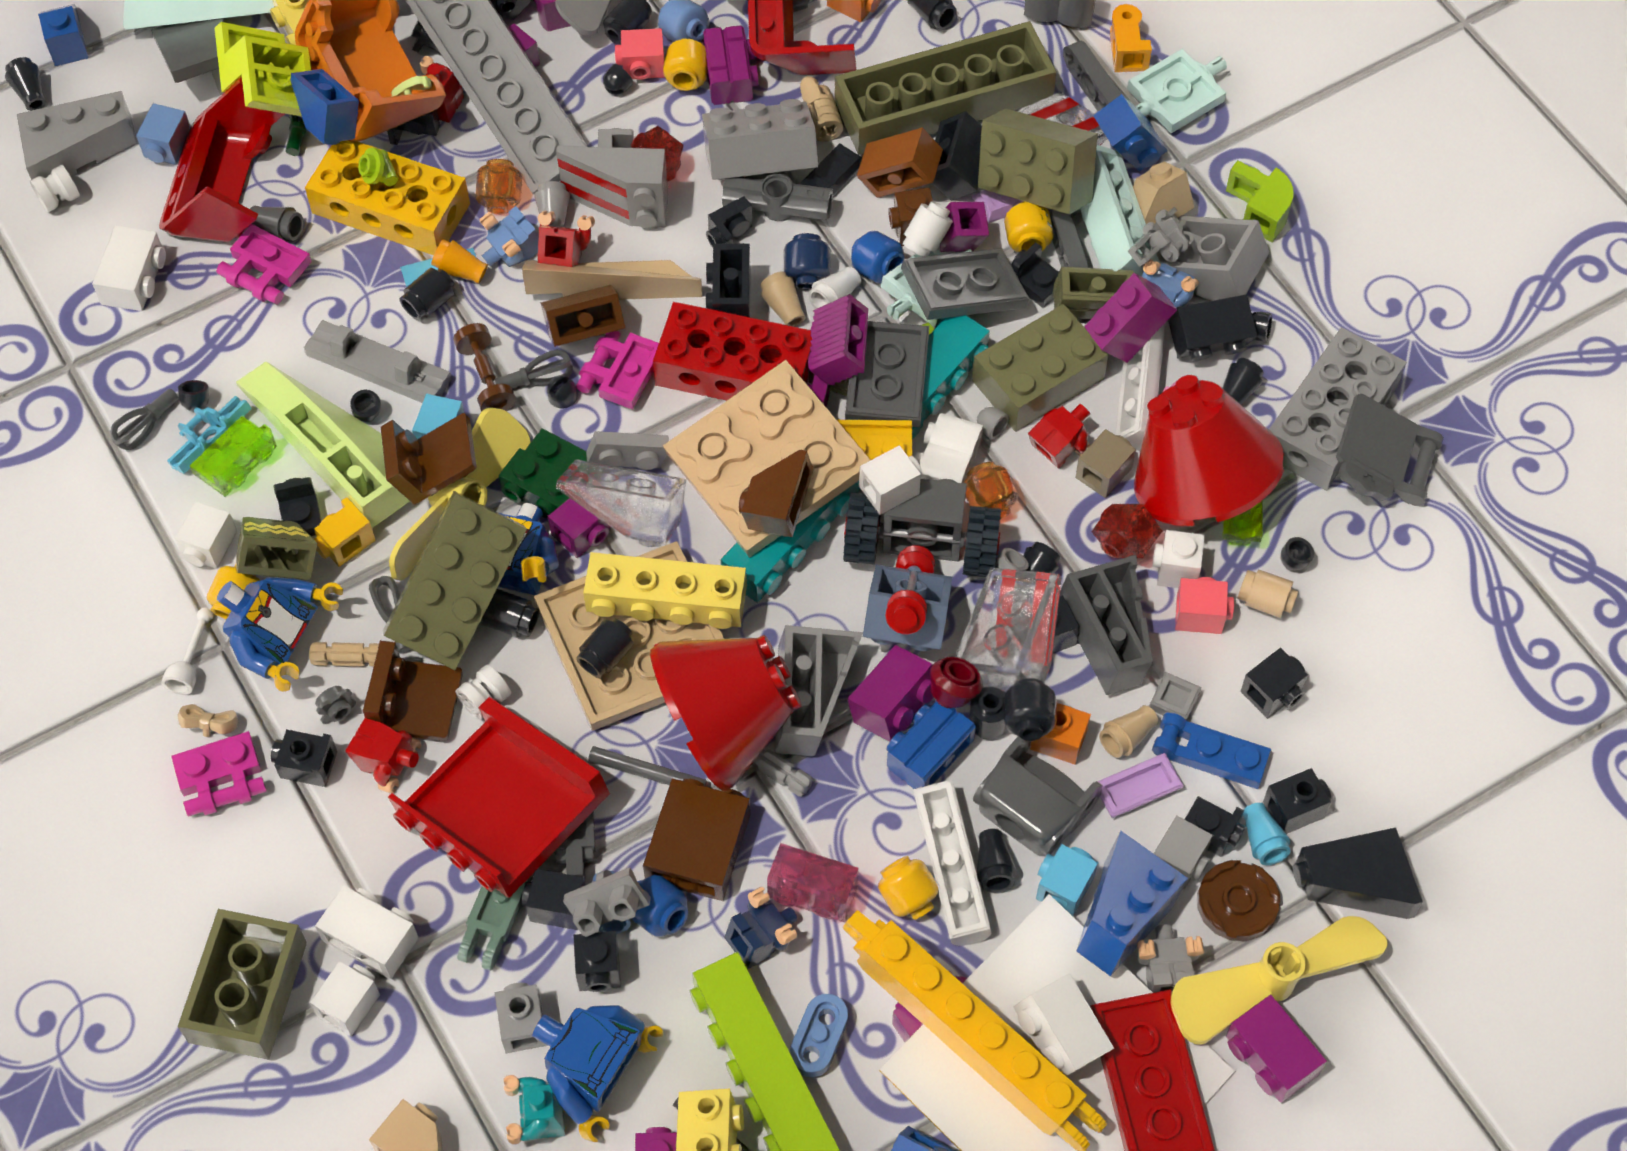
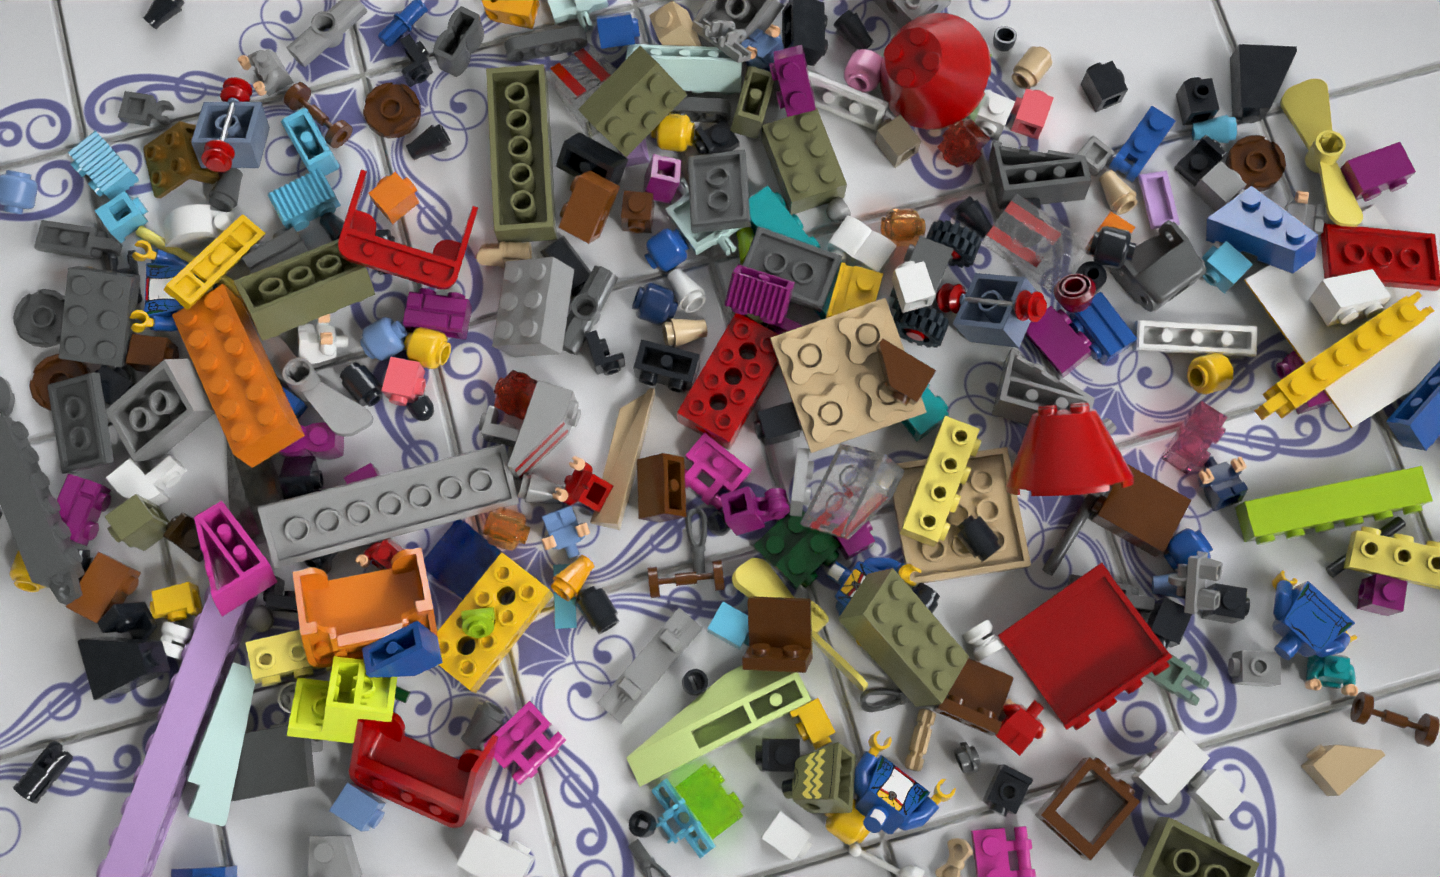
camera: 75 degrees left, 15 degrees up
yellowish green piece [391,76,432,97] -> none
medium blue plate [790,994,848,1078] -> none
white brick [903,201,953,257] -> none
black cone [977,828,1017,892] -> none
light grey hinge [994,548,1029,581] -> none
red piece [1028,404,1090,469] -> none
none -> clear blue hinge [424,519,506,600]
none -> magenta brick [720,486,790,536]
none -> black brick [753,402,801,446]
none -> reddish brown window [1035,757,1140,861]

